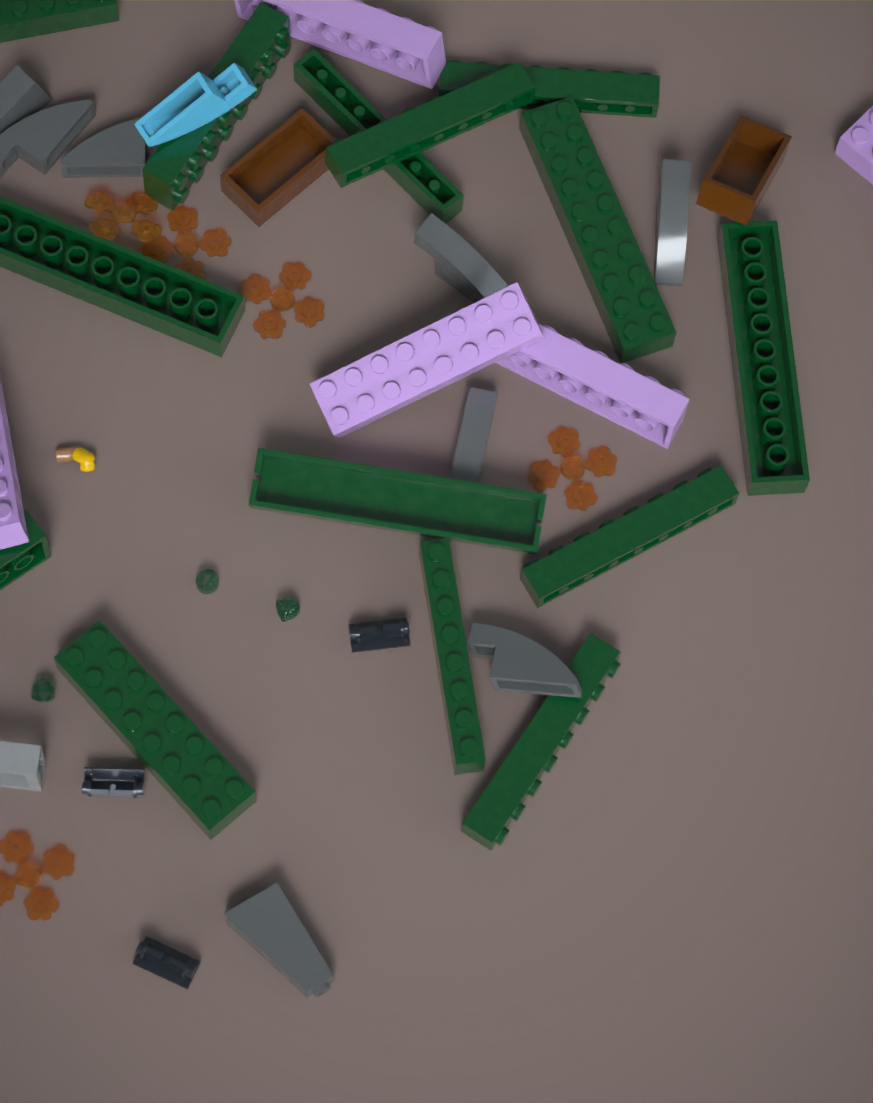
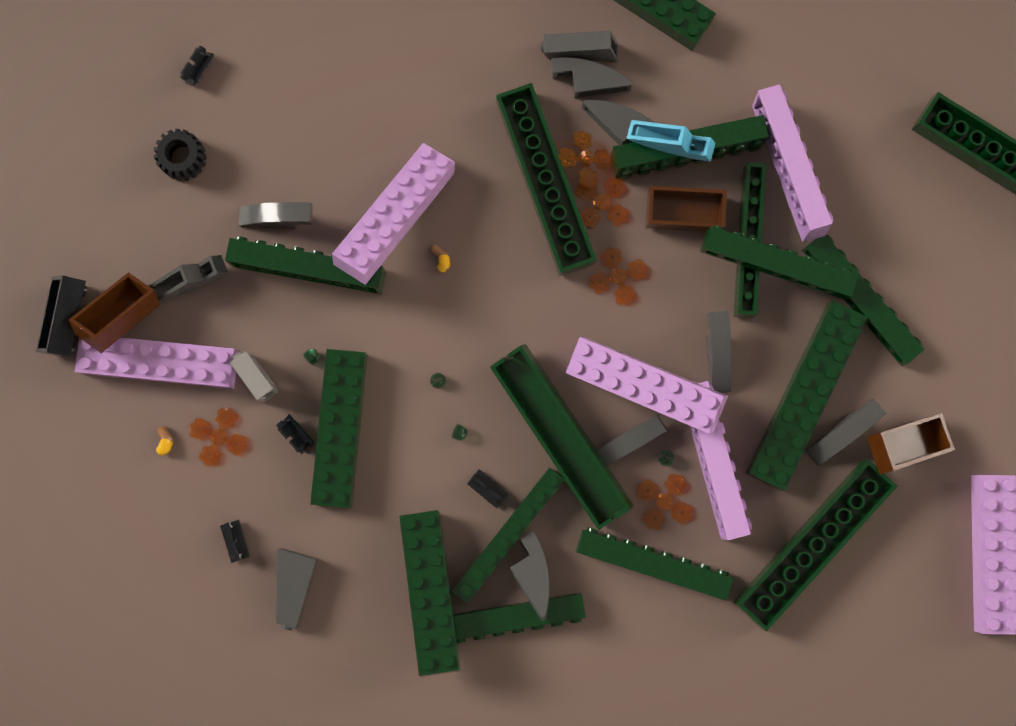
camera: 50 degrees right, 15 degrees up
none -> dark green brick [399,510,461,677]
none -> clear green hinge [658,450,674,466]

